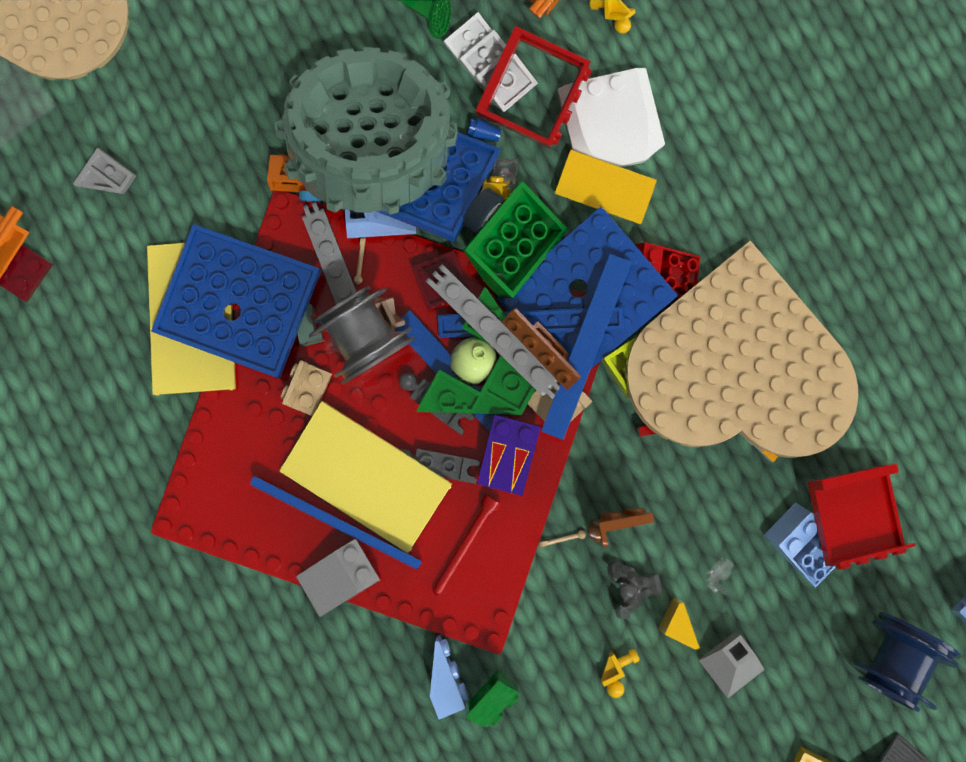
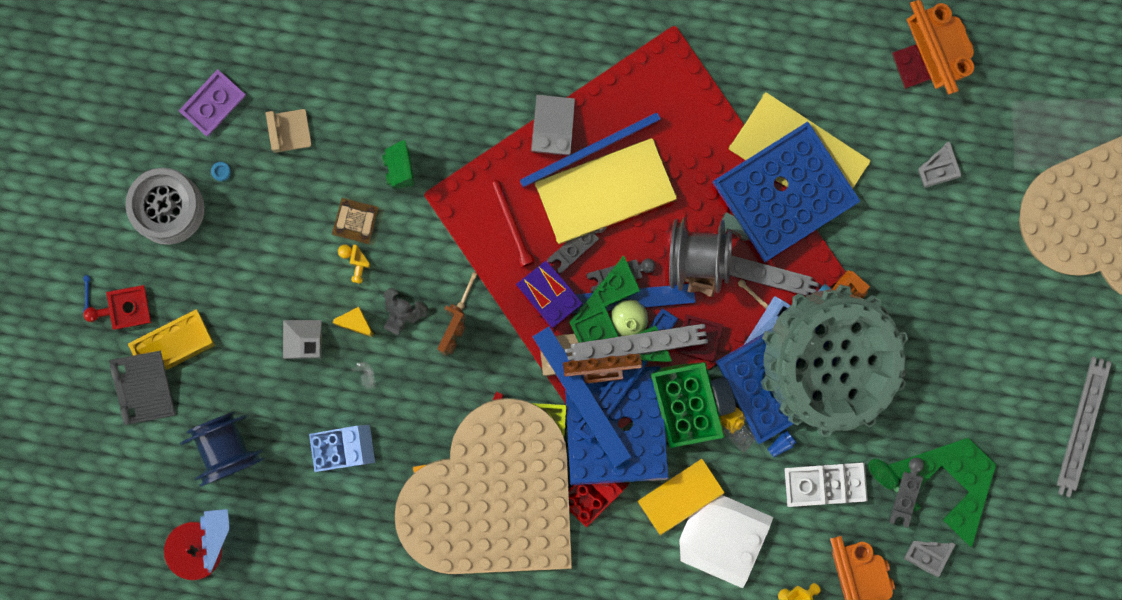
camera: 130 degrees right, 0 degrees up
tan bracket [281,360,332,416] -> none
light blue slope [430,635,469,719] -> none
red window [475,26,592,149] -> none
red panel [807,464,915,570] -> none
none -> tile [332,198,379,244]

